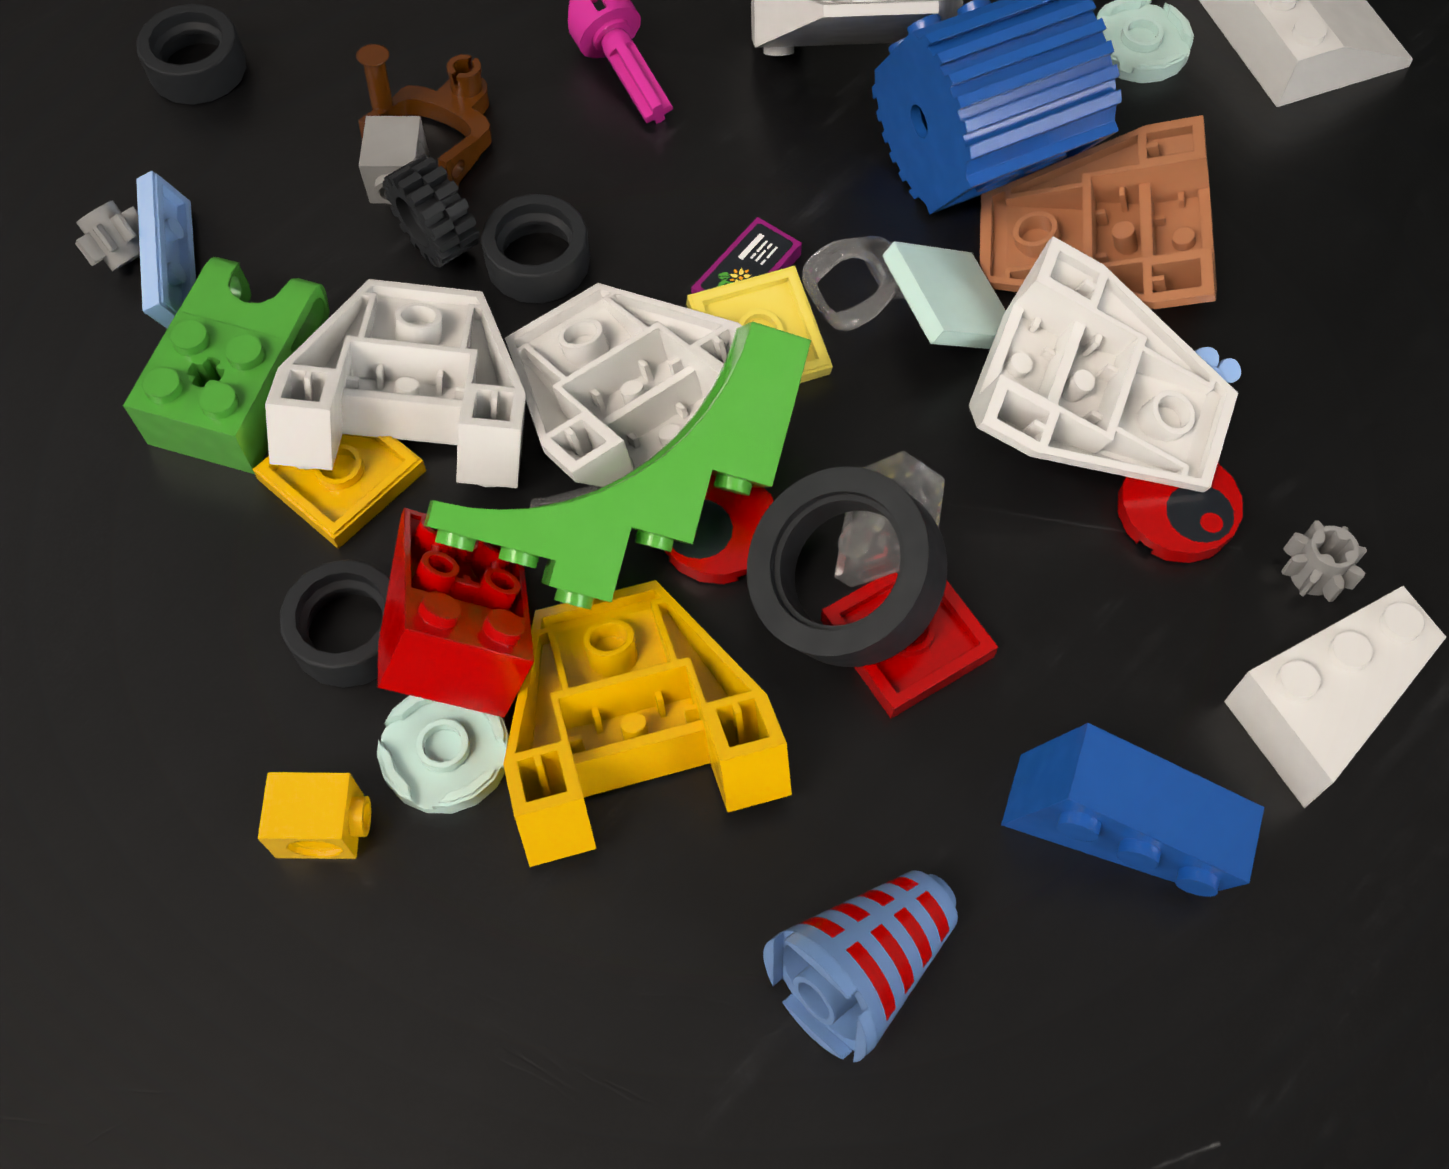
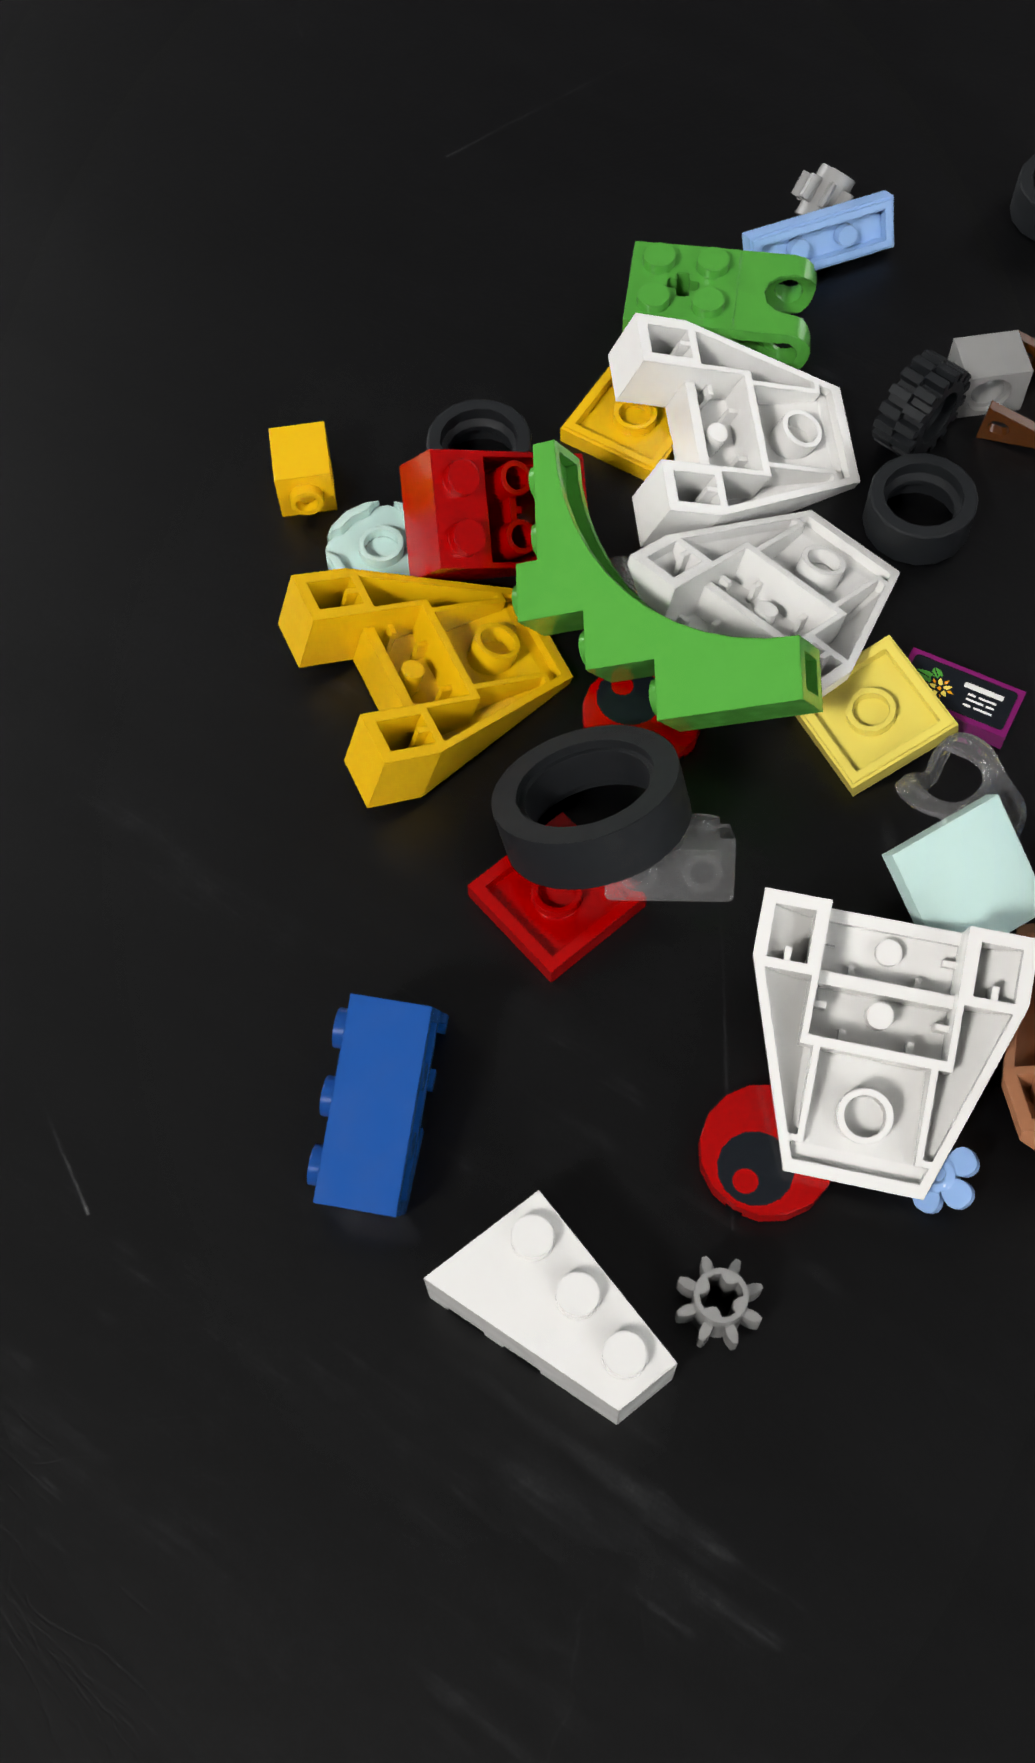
camera: 85 degrees right, 0 degrees up
medium blue cone [763,870,958,1062] -> none

